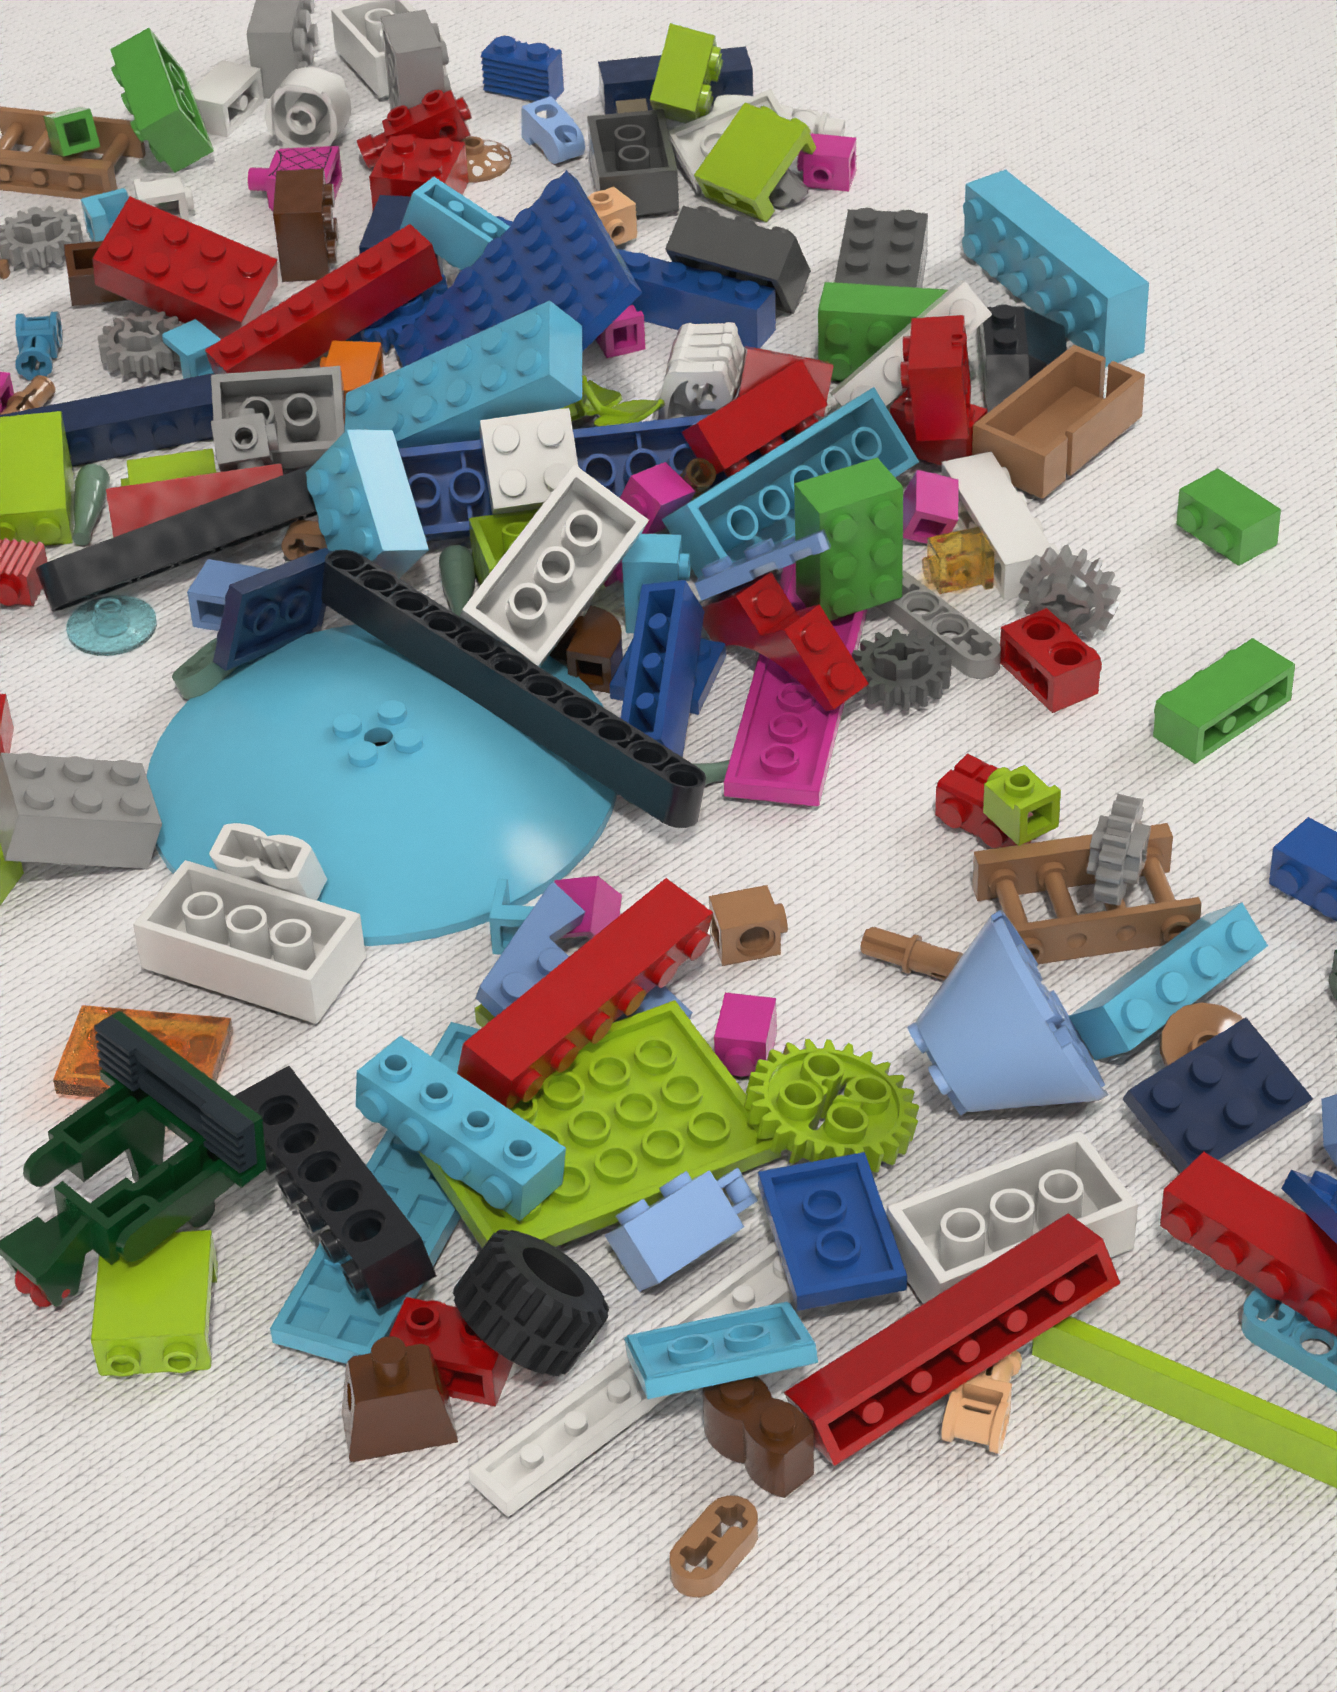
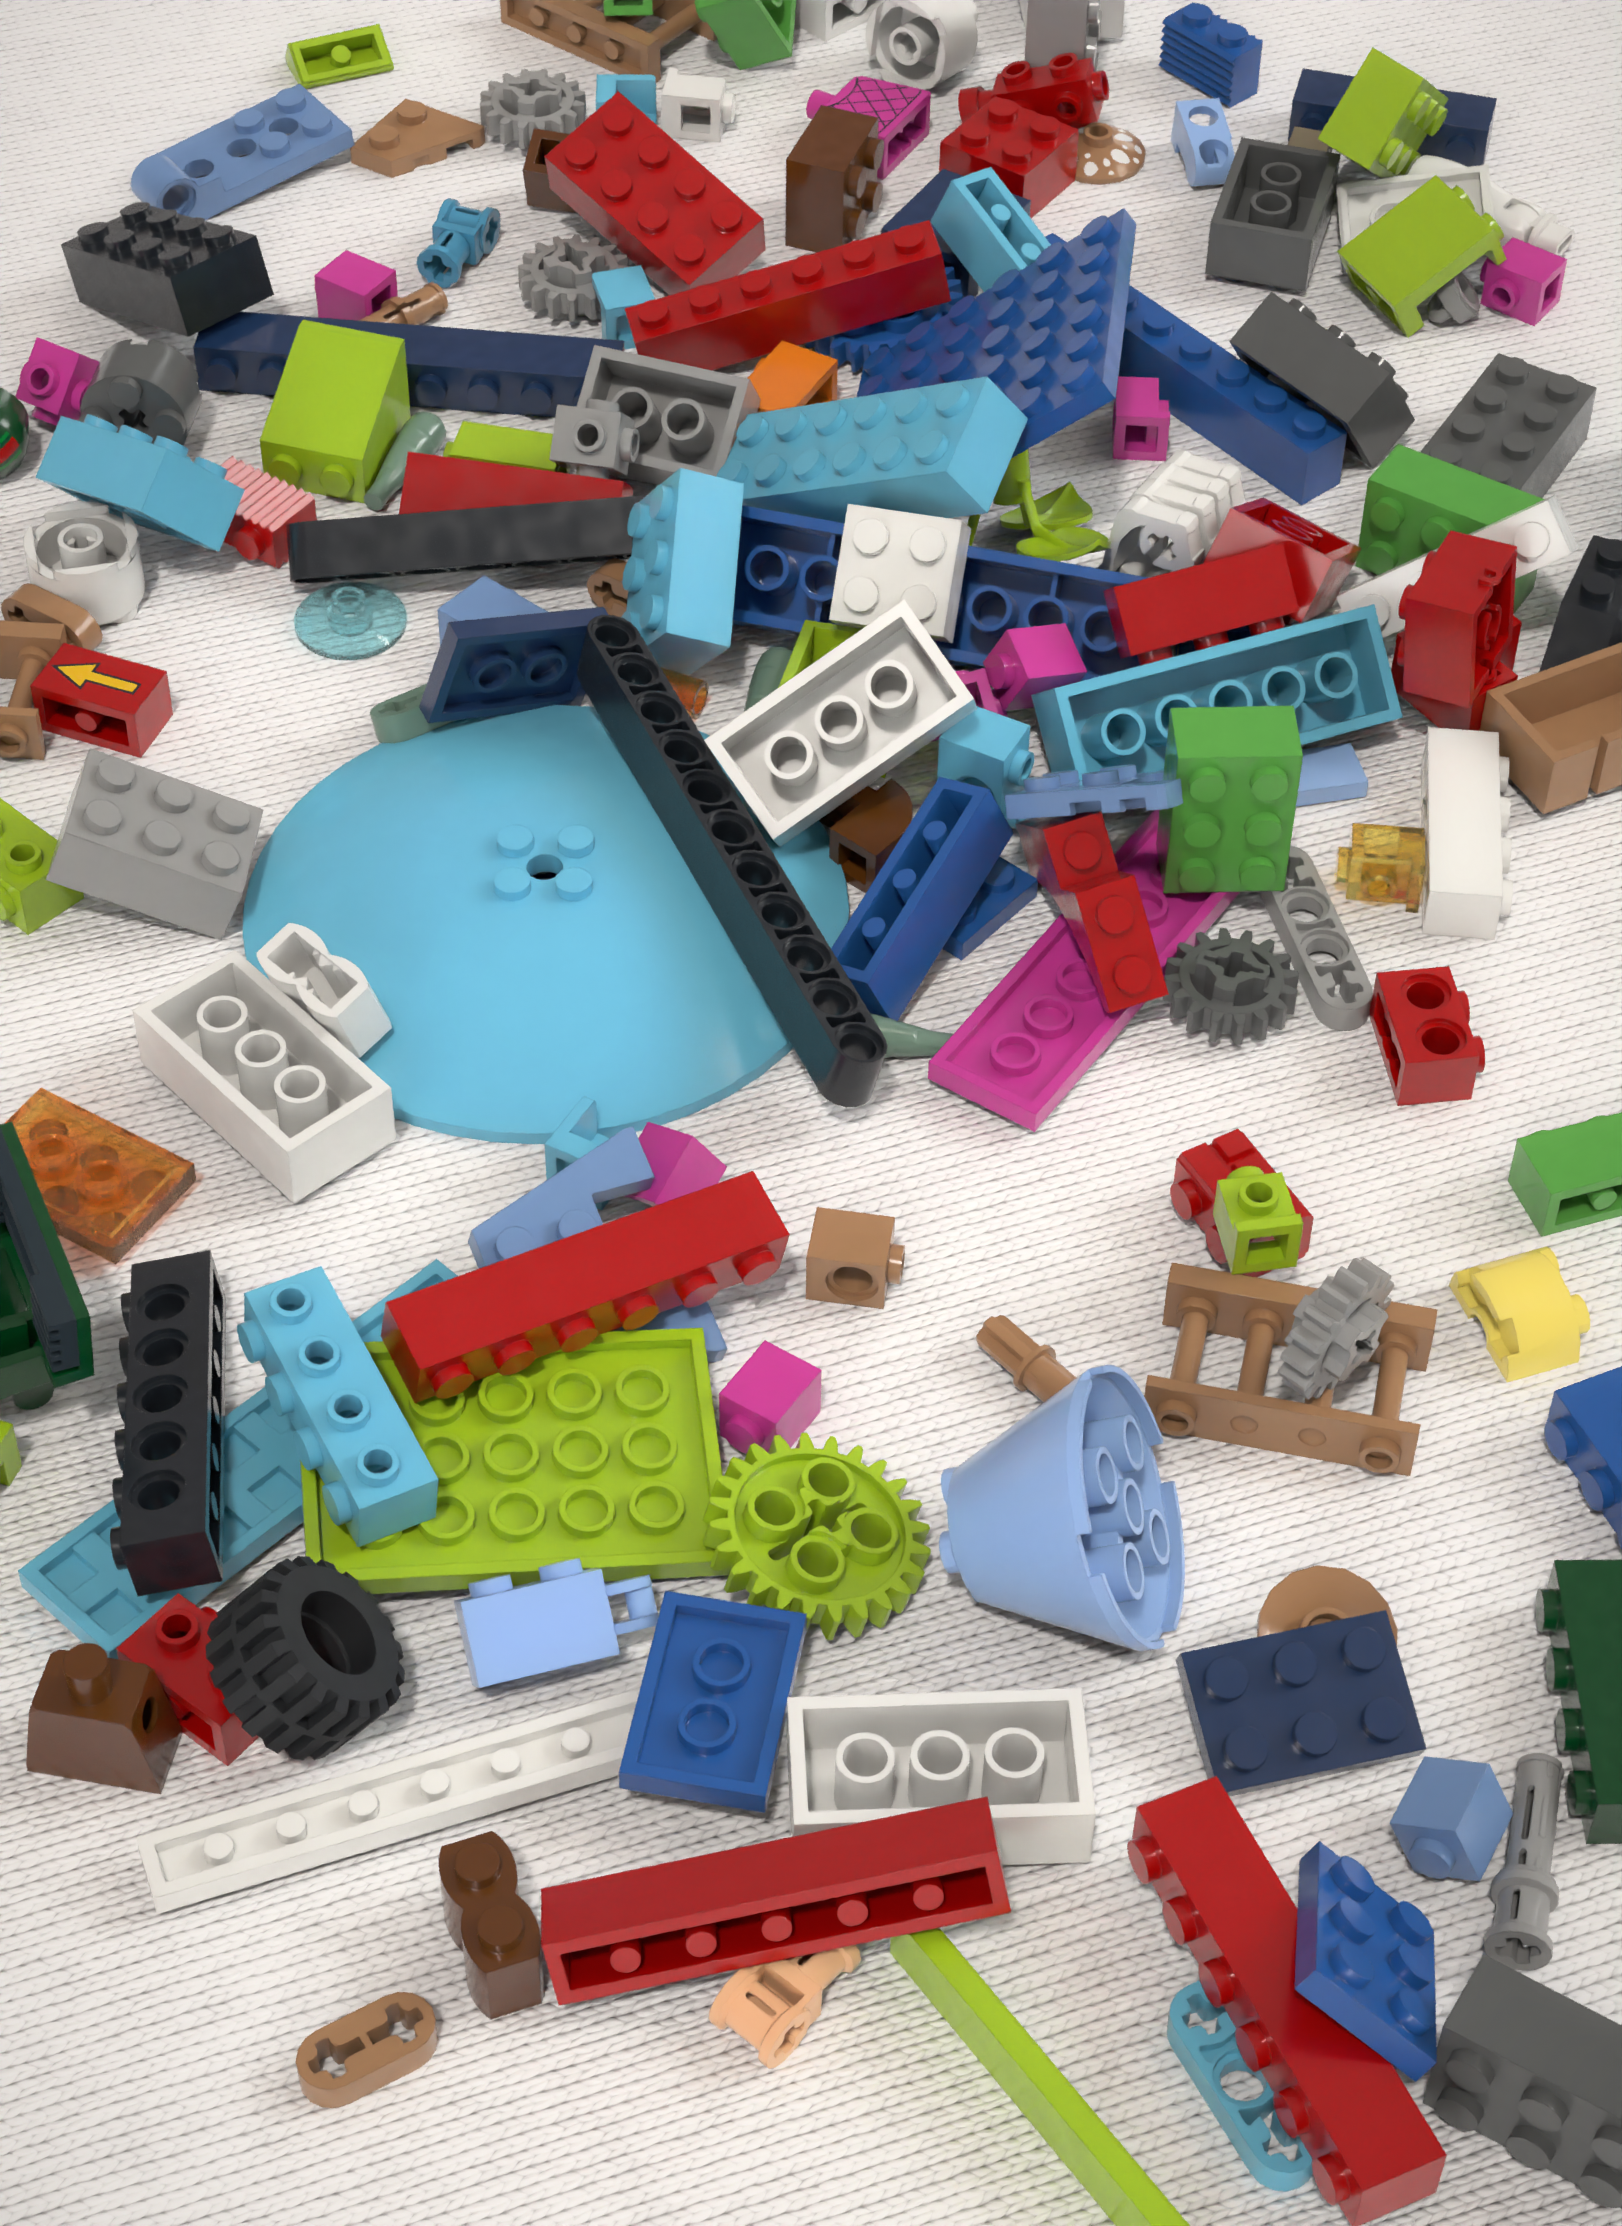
camera: 20 degrees right, 5 degrees up
light nougat brick [588,186,637,246] -> none
medium azure tile [624,1302,818,1399] -> none
clear orange hinge [680,458,716,501] -> none
dark pink brick [903,470,959,547] -> none
light grey gear [1019,545,1121,639] -> none
medium azure brick [1069,902,1268,1060] -> none
none -> light yellow cylinder [1449,1246,1590,1383]

